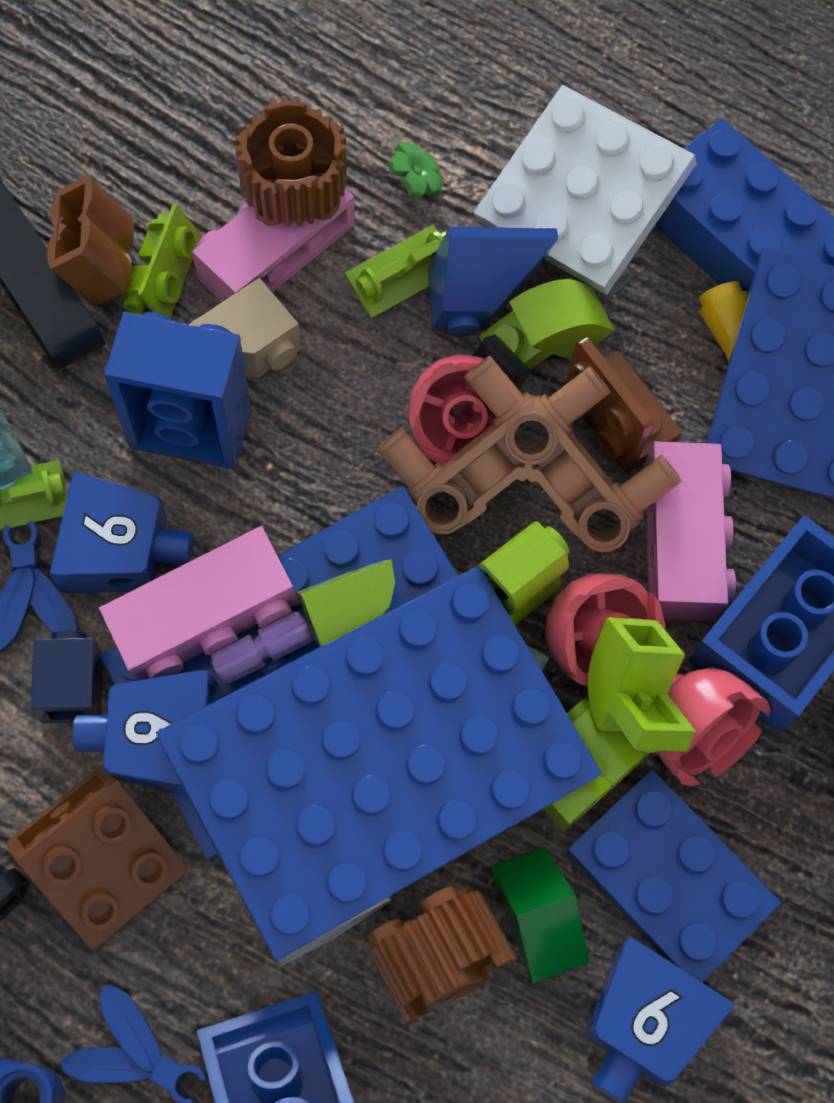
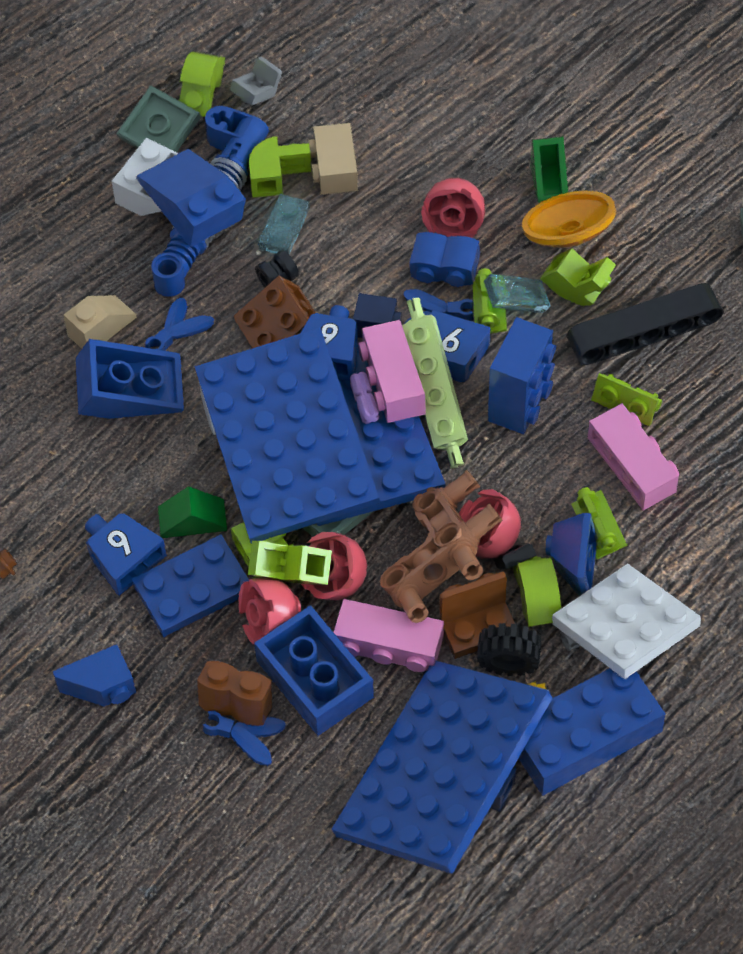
camera: 110 degrees right, 10 degrees down
dark orange brick [47,175,134,306] -> none
tan slope [189,278,301,378] -> none
dark orange brick [235,96,347,227] -> none
lime brick [297,559,395,647] -> none
dark orange brick [367,885,517,1023] -> none
bright green plant [386,142,443,199] -> none
lime brick [478,521,570,625] -> none
none -> yellowish green plate [402,298,468,468]
none -> black tyre [477,623,541,676]

